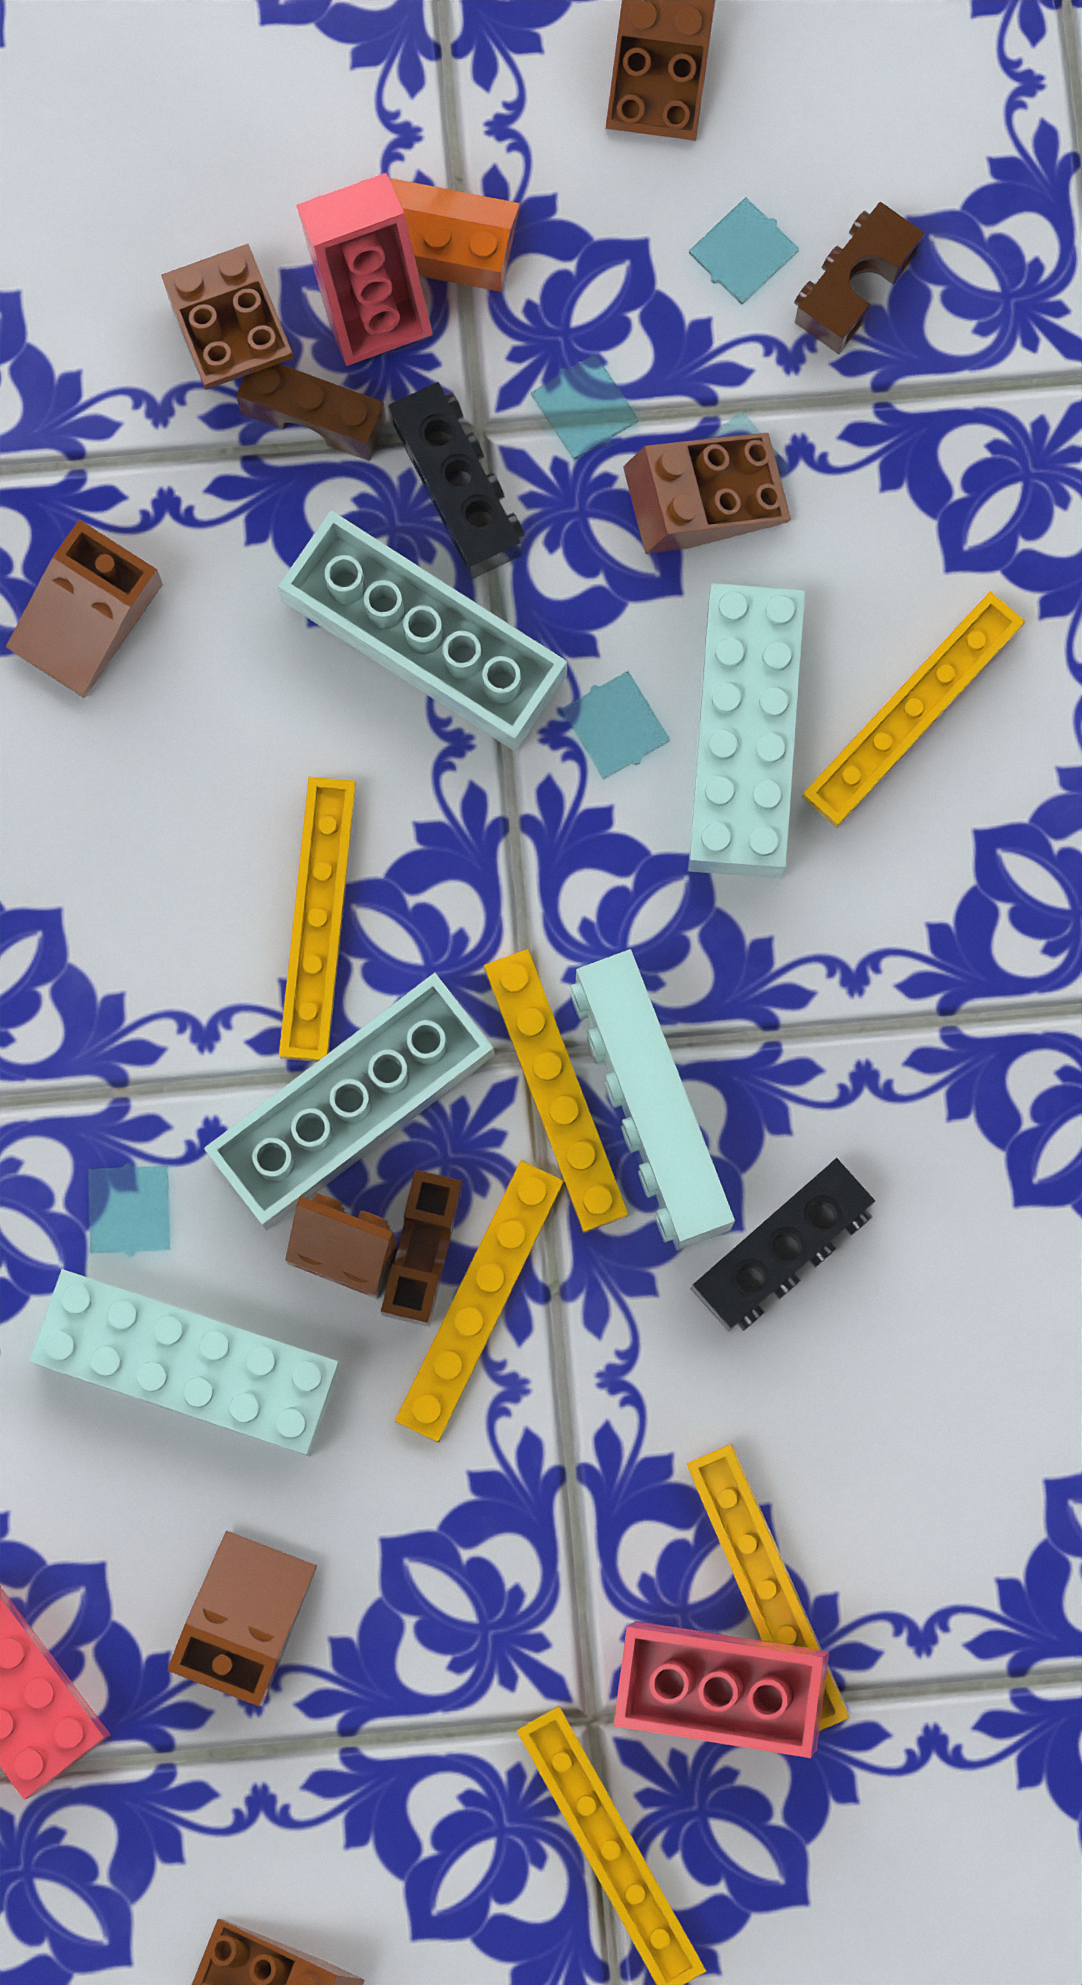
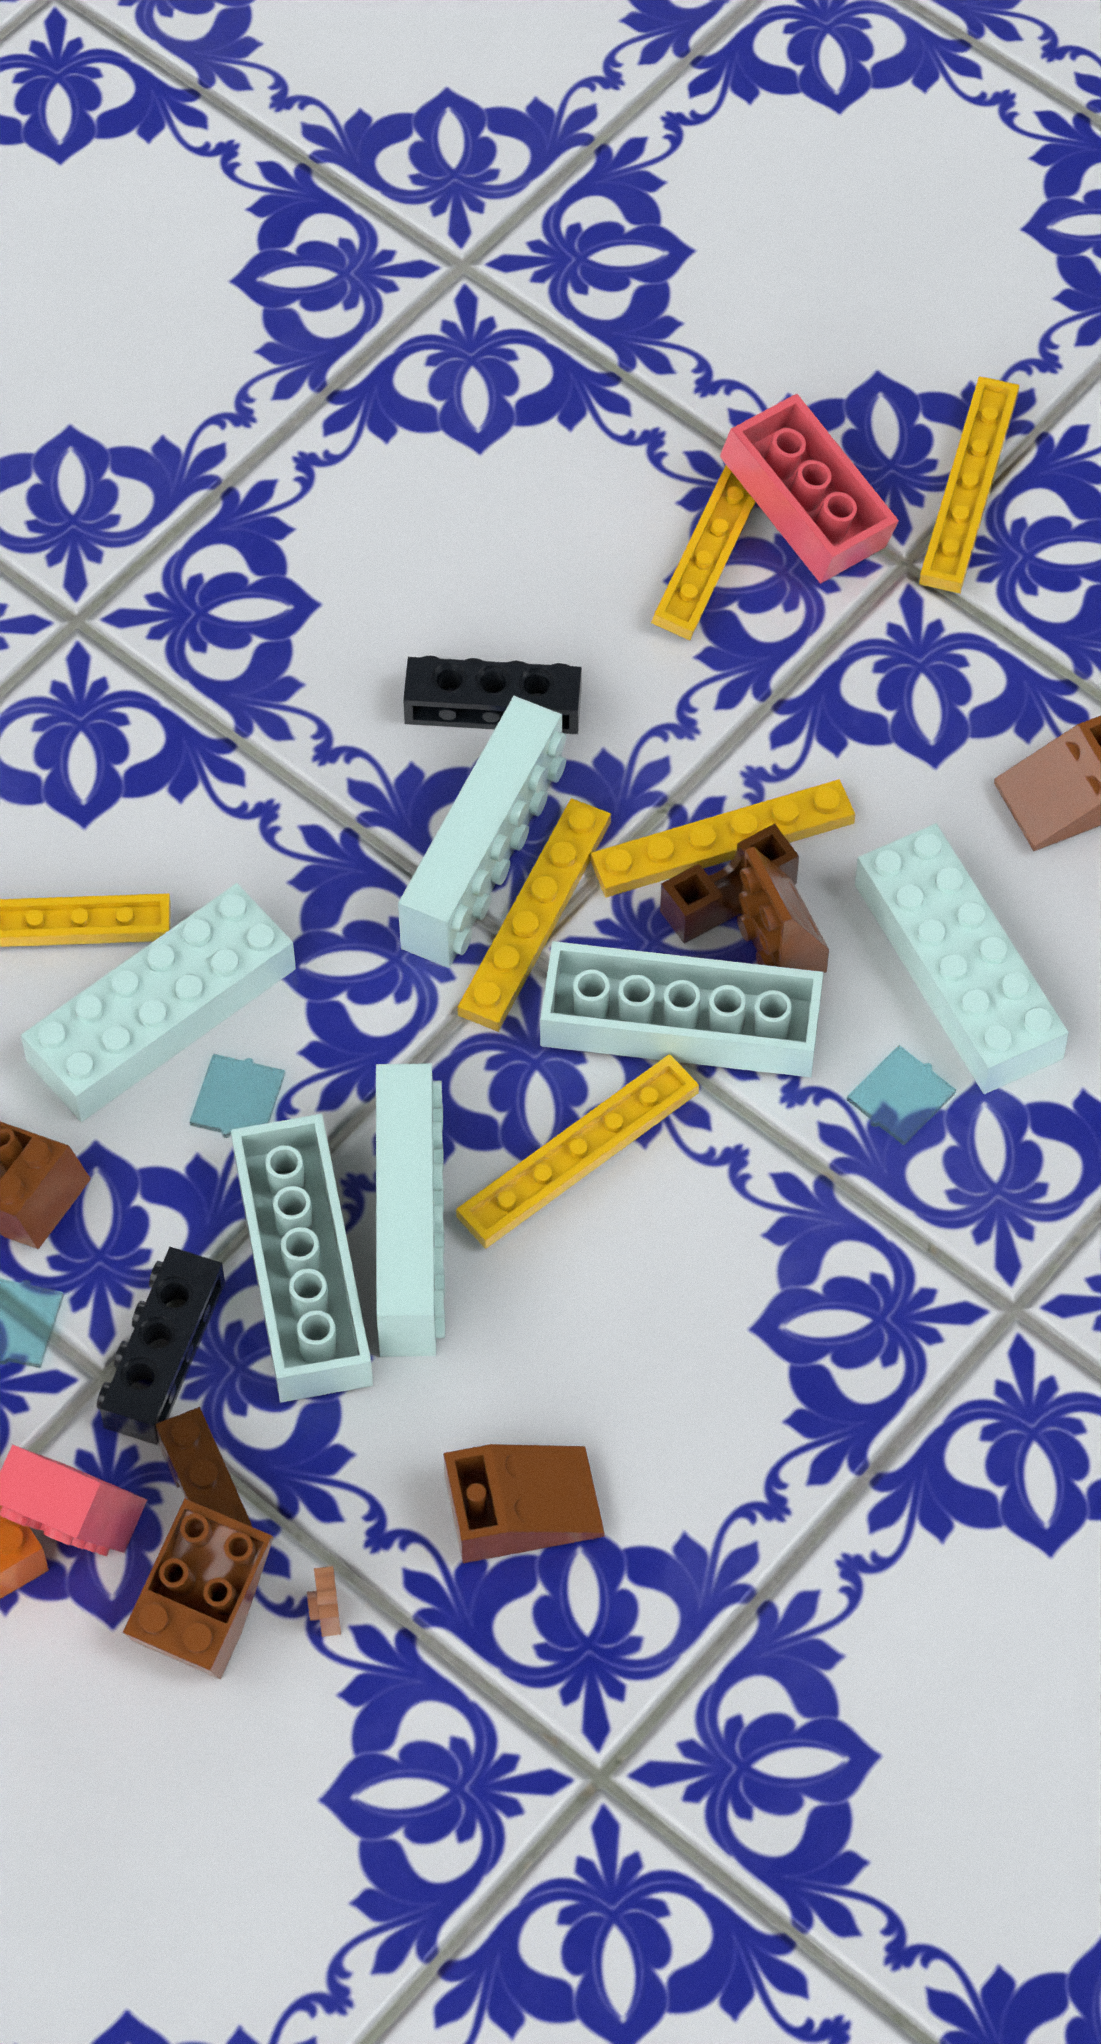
camera: 135 degrees left, 20 degrees down
none -> nougat plate [307,1566,341,1637]
none -> light aqua brick [376,1063,445,1357]

